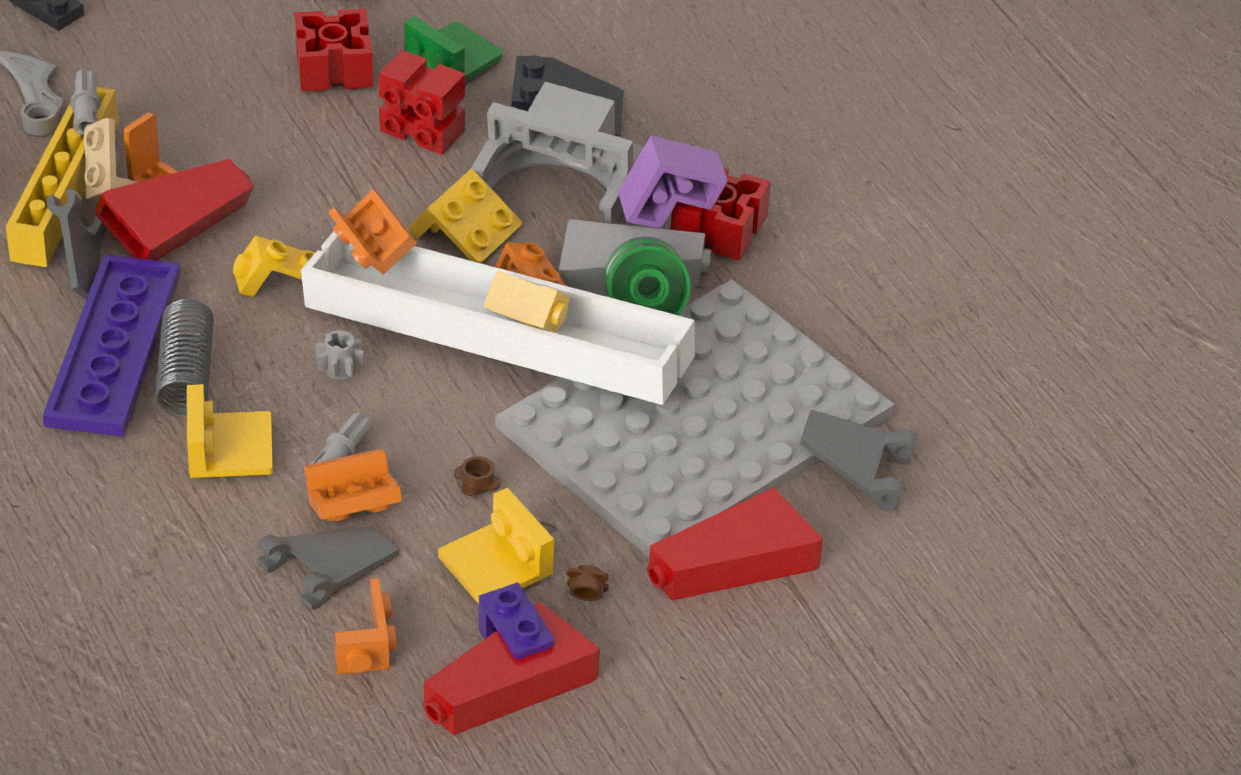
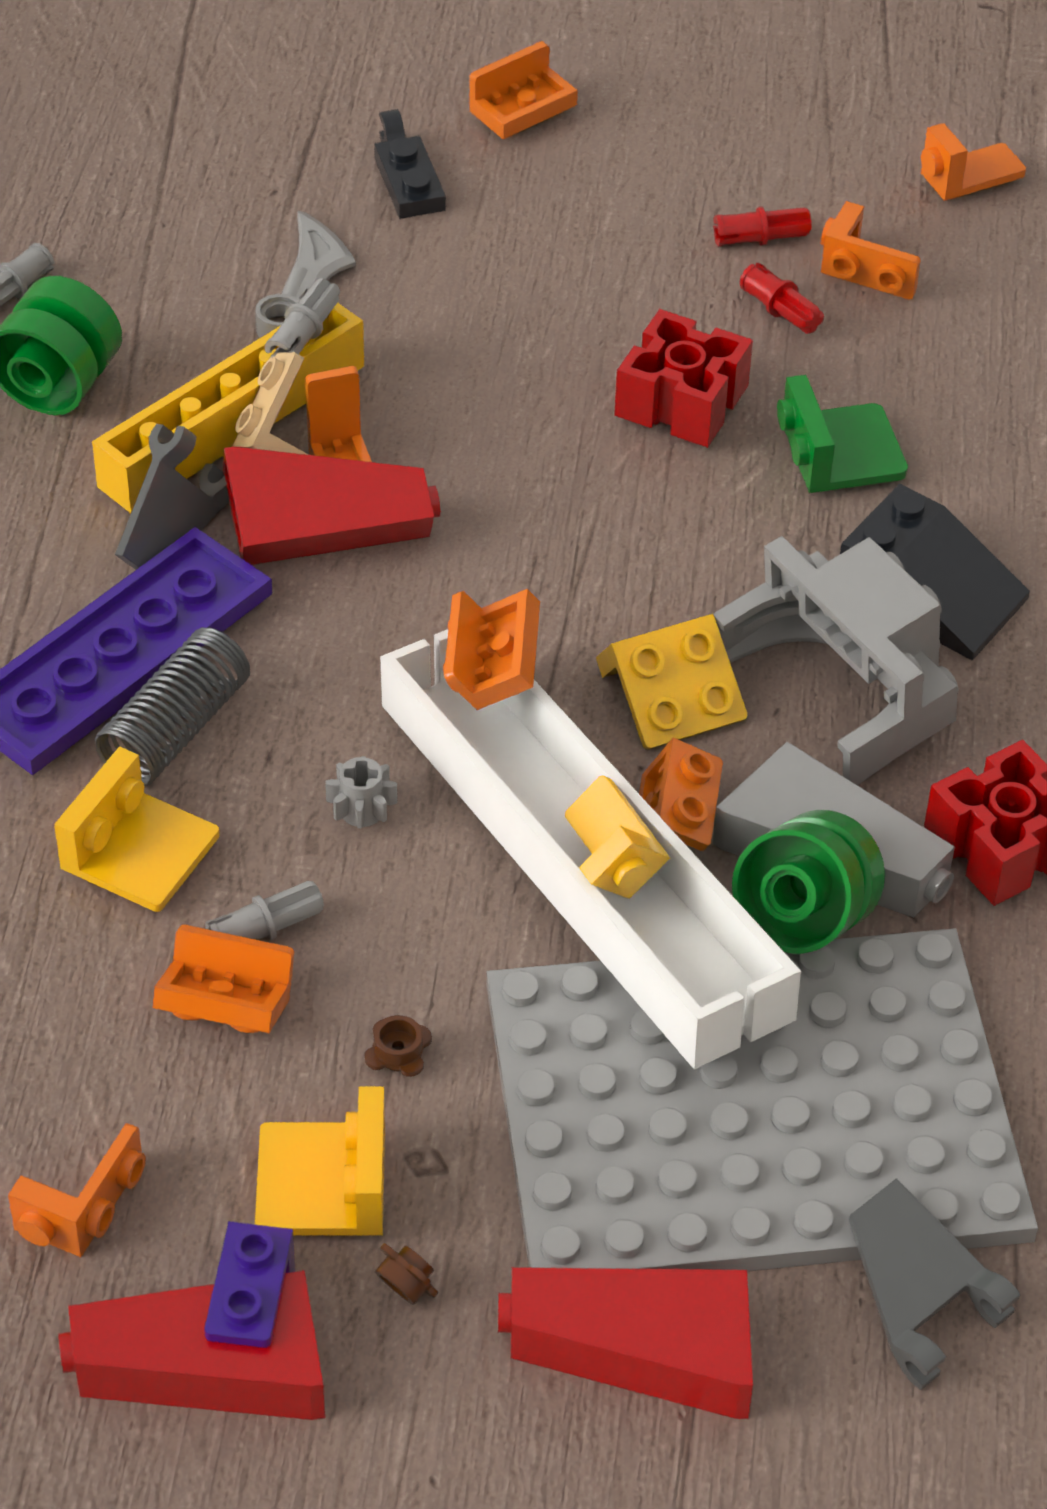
camera: 35 degrees right, 5 degrees up
yellow bracket [233,235,315,297] -> none
dark grey flag [257,527,400,610] -> none
red brick [379,50,465,155] -> none
medium lavender brick [618,135,728,229] -> none

